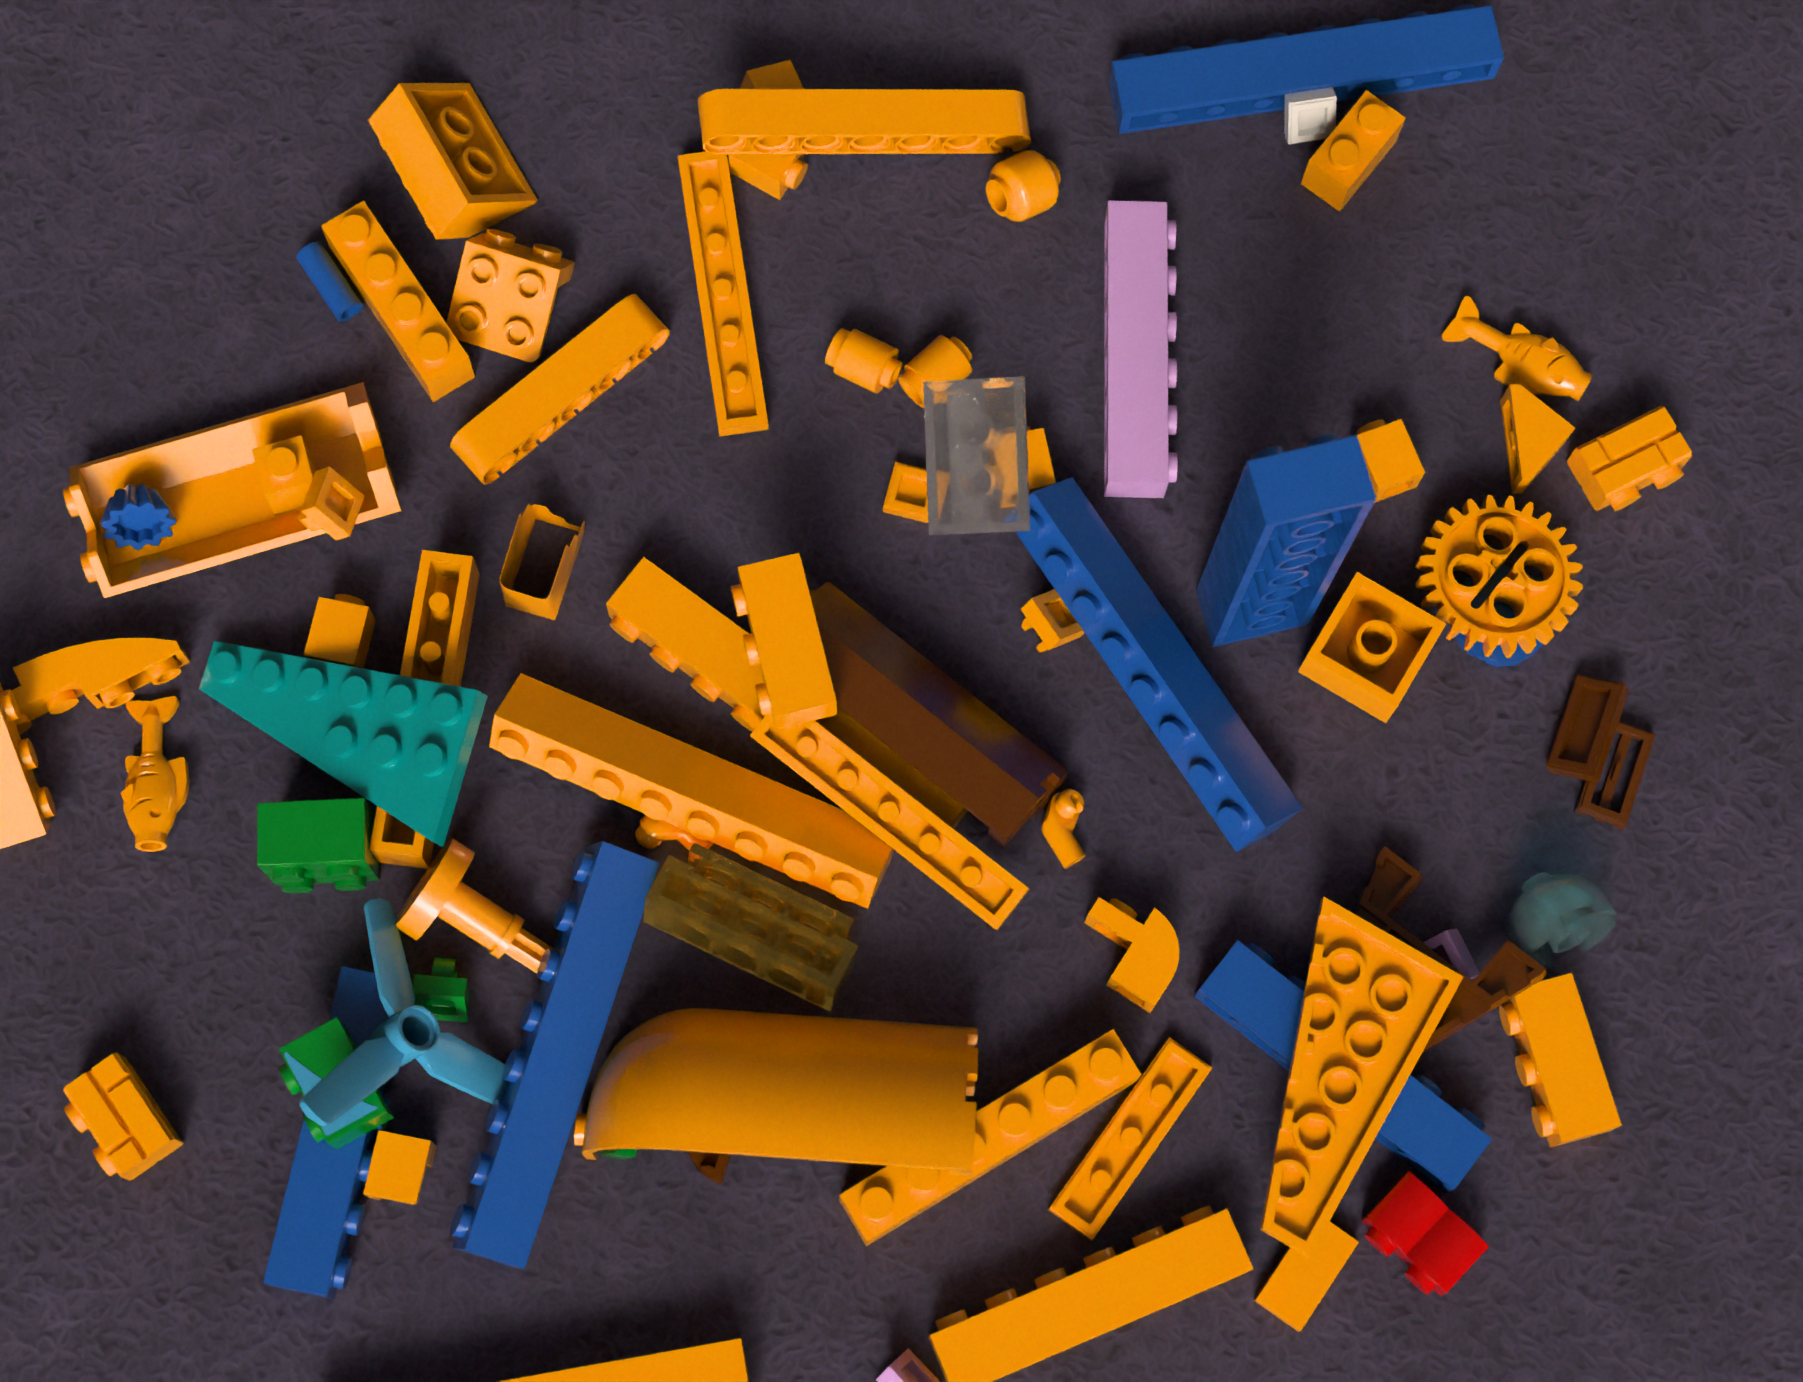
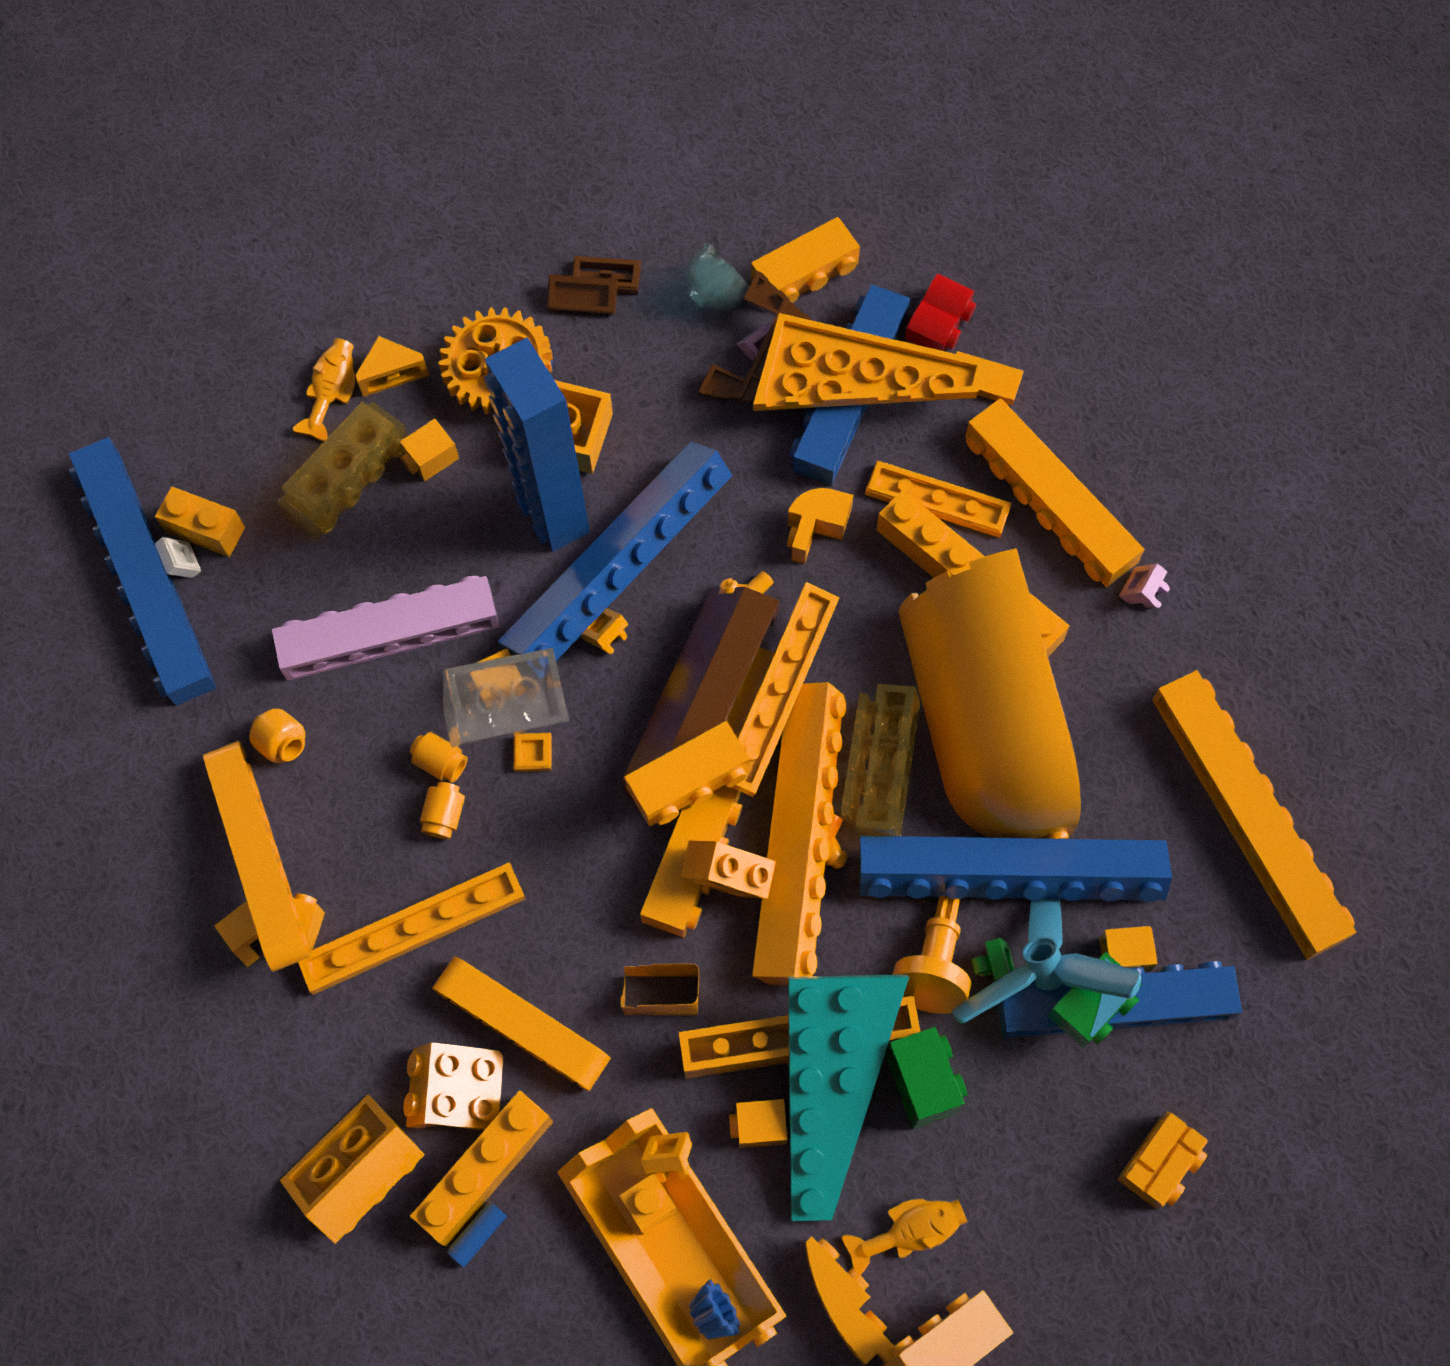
camera: 100 degrees left, 5 degrees down
light orange brick [1567,405,1692,512] -> none
none -> clear yellow brick [277,401,408,540]
none -> light orange brick [680,840,776,899]

